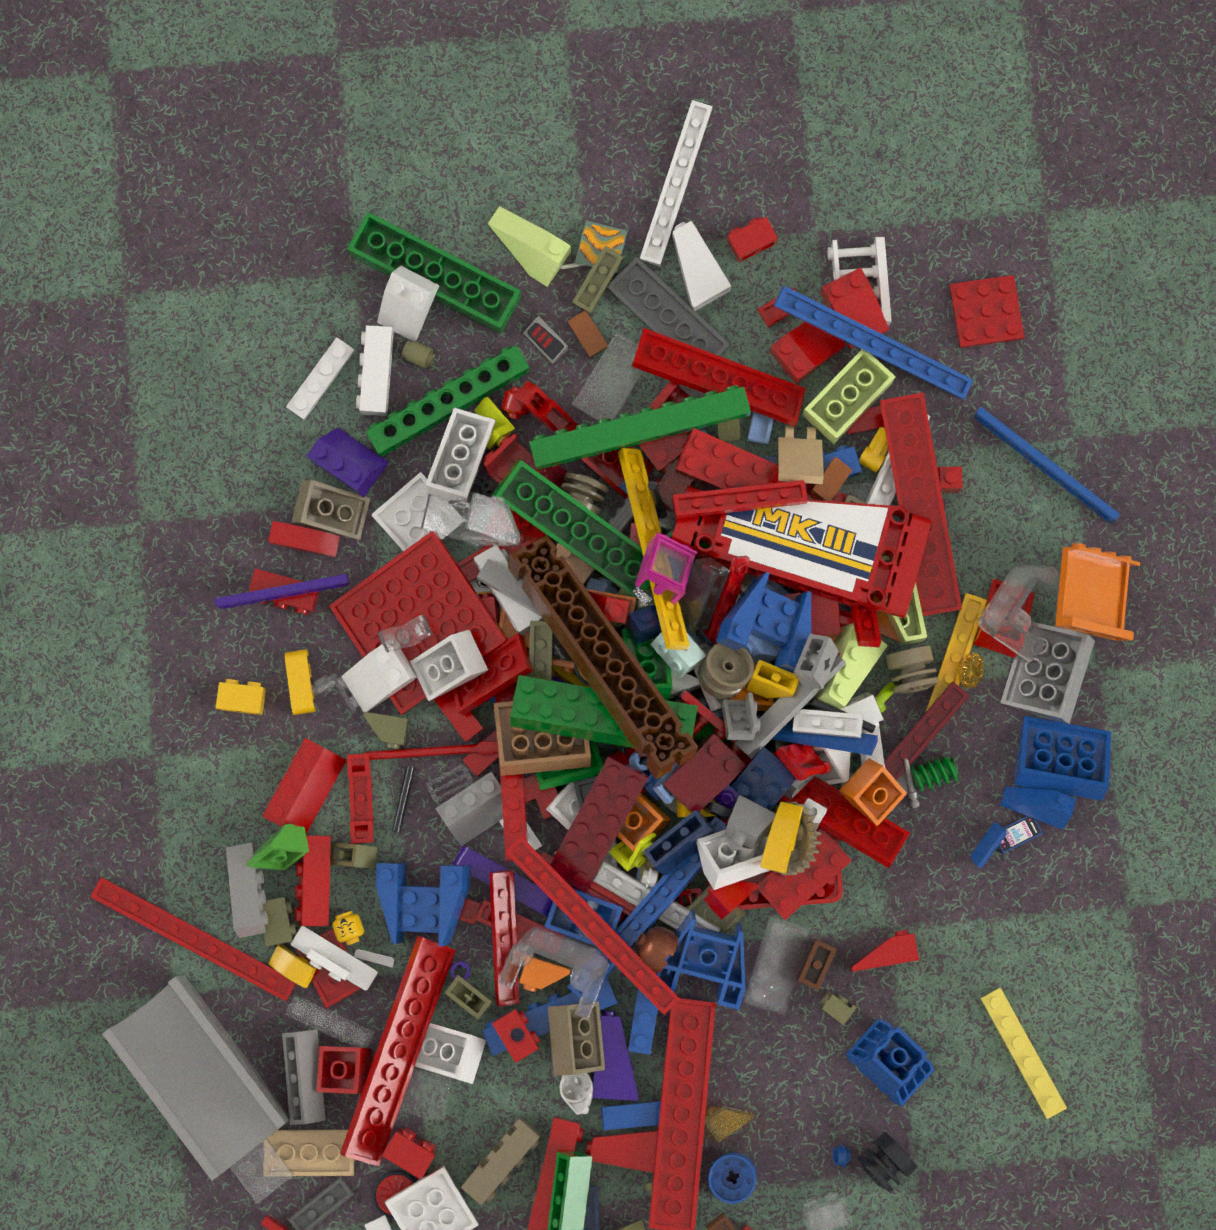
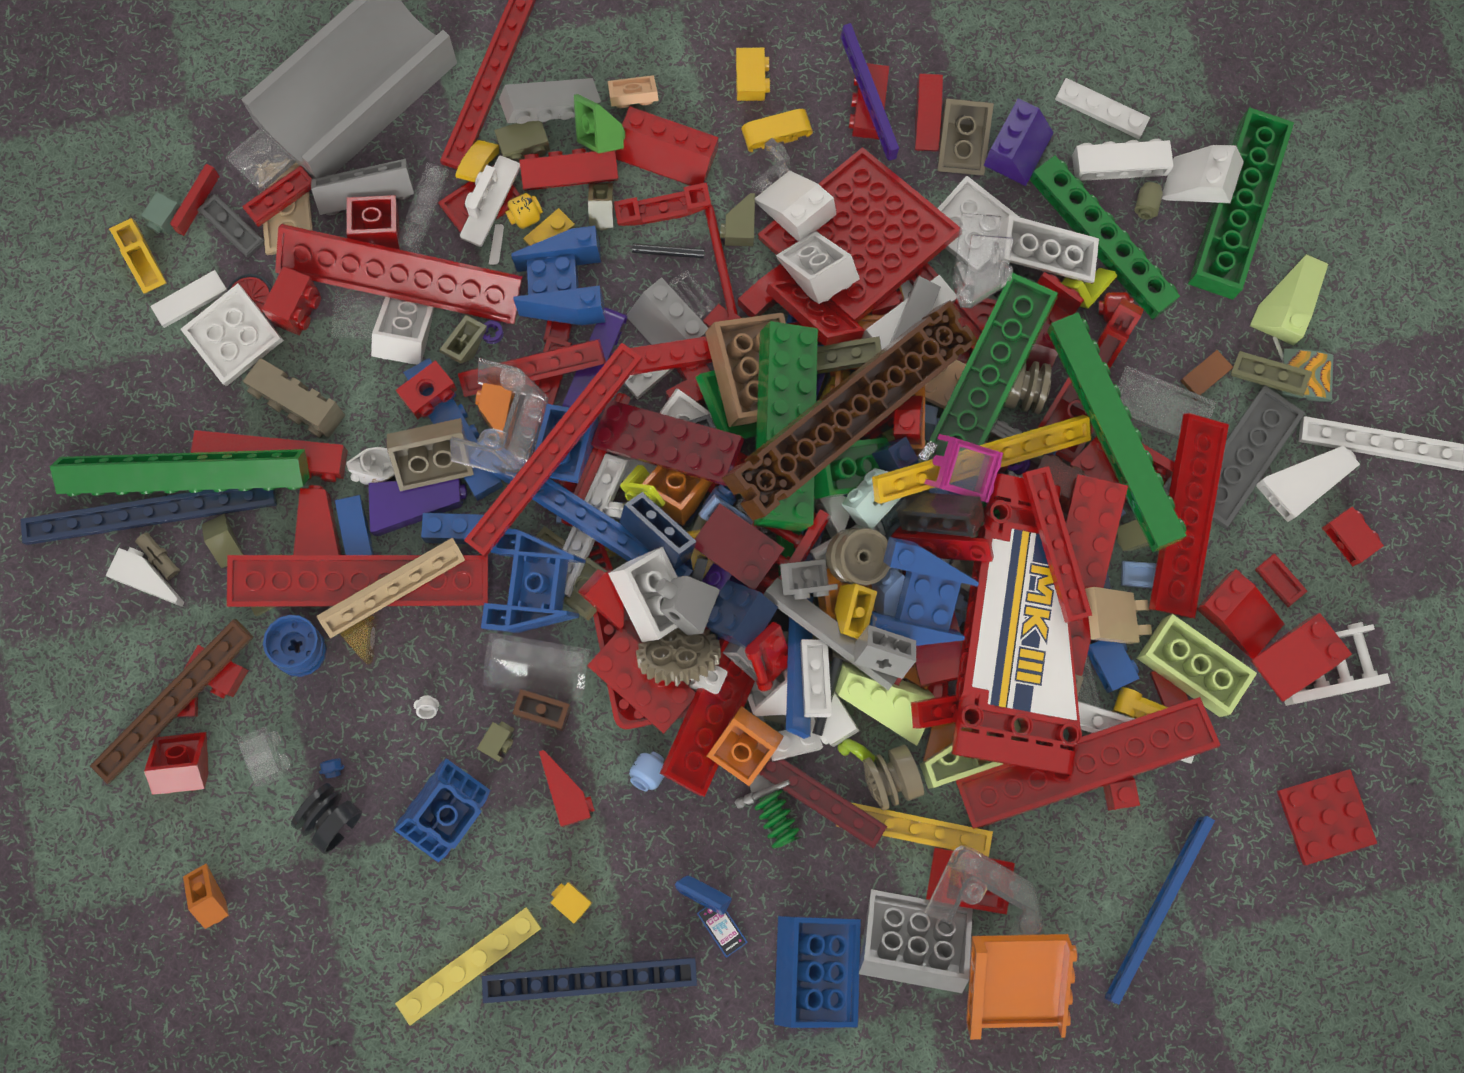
camera: 75 degrees right, 5 degrees down
clear bracket [378,615,433,653] -> none
slope [523,316,568,364] -> none
copper cylinder [636,927,679,974] -> none
black bar [648,481,667,519] -> none
yellow slope [760,802,803,873] -> none
blue plate [773,286,973,399] -> none
dark orange tile [810,457,852,501] -> none
clear yellow gear [958,653,985,688] -> none
blue slope [1000,786,1076,830] -> none
none -> red tile [242,165,312,227]
none -> tan plate [317,538,465,638]
none -> white plate [414,695,439,719]
none -> dark blue brick [482,957,697,1003]
none -> yellow plate [523,208,575,246]
none -> yellow brick [550,882,592,924]
none -> light nougat plate [608,75,658,108]
none -> light blue head [629,752,665,792]

